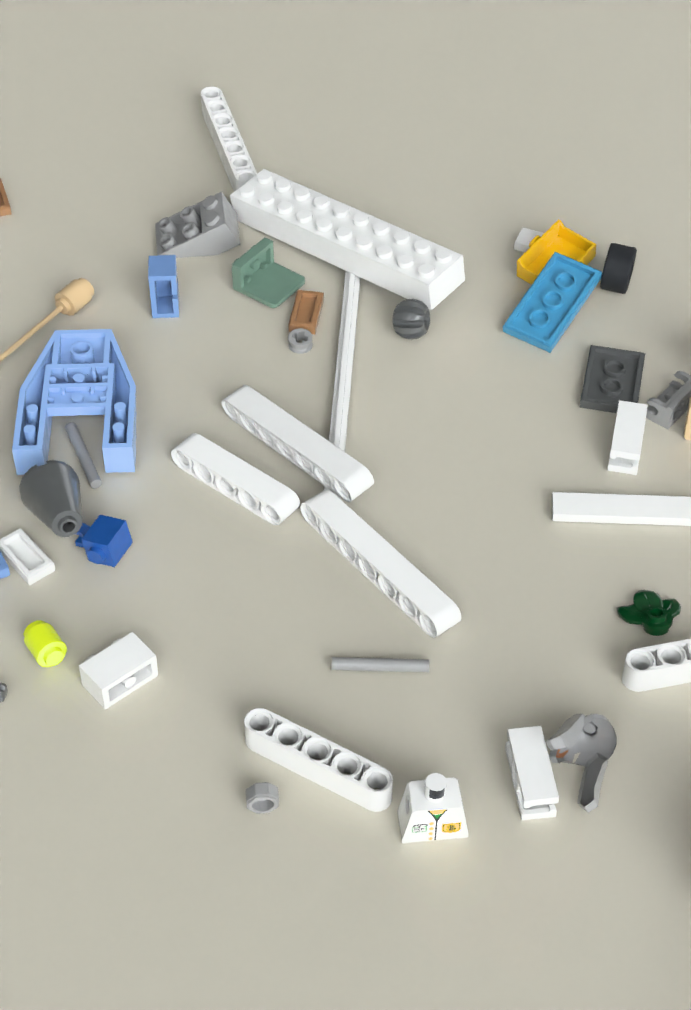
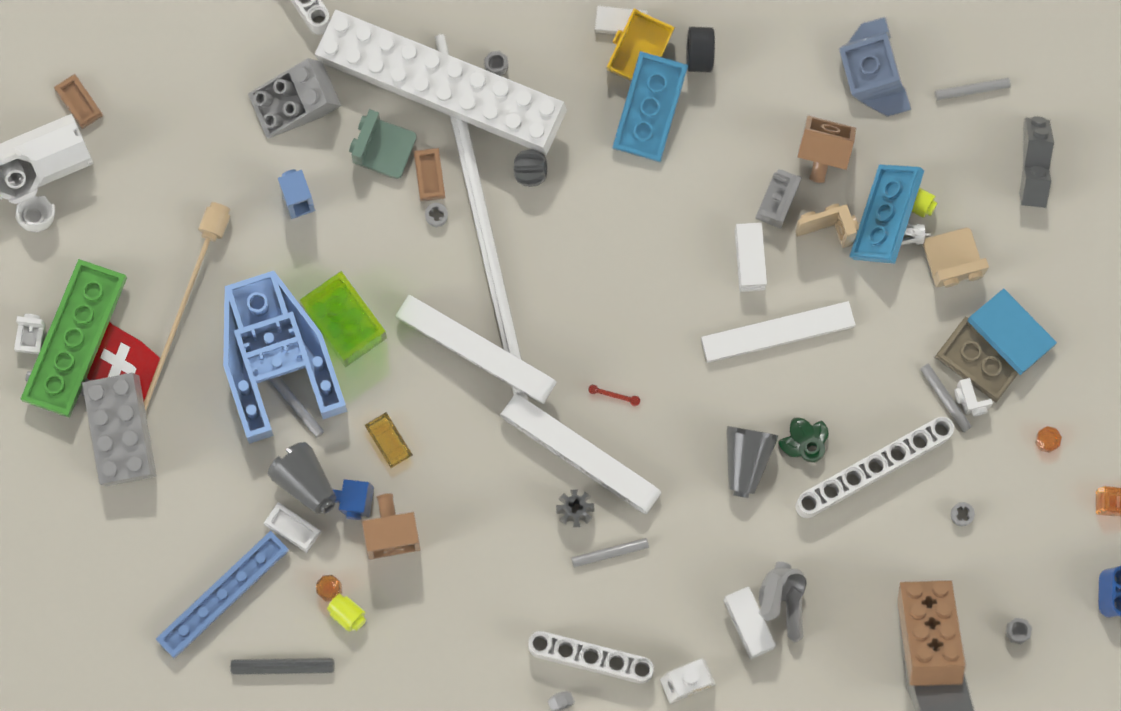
camera: 20 degrees left, 30 degrees up
white brick [79,632,158,709] -> none
white beam [171,433,300,525] -> none
dark grey tile [579,345,645,413] -> none
none -> clear neon green brick [299,271,387,368]
none -> clear orange tile [316,575,342,602]
none -> medium nougat brick [362,493,421,560]
none -> clear yellow tile [364,412,413,468]
none -> dark grey piece [556,489,595,528]
none -> clear red hinge [588,384,640,406]
none -> dark grey cone [726,426,778,498]

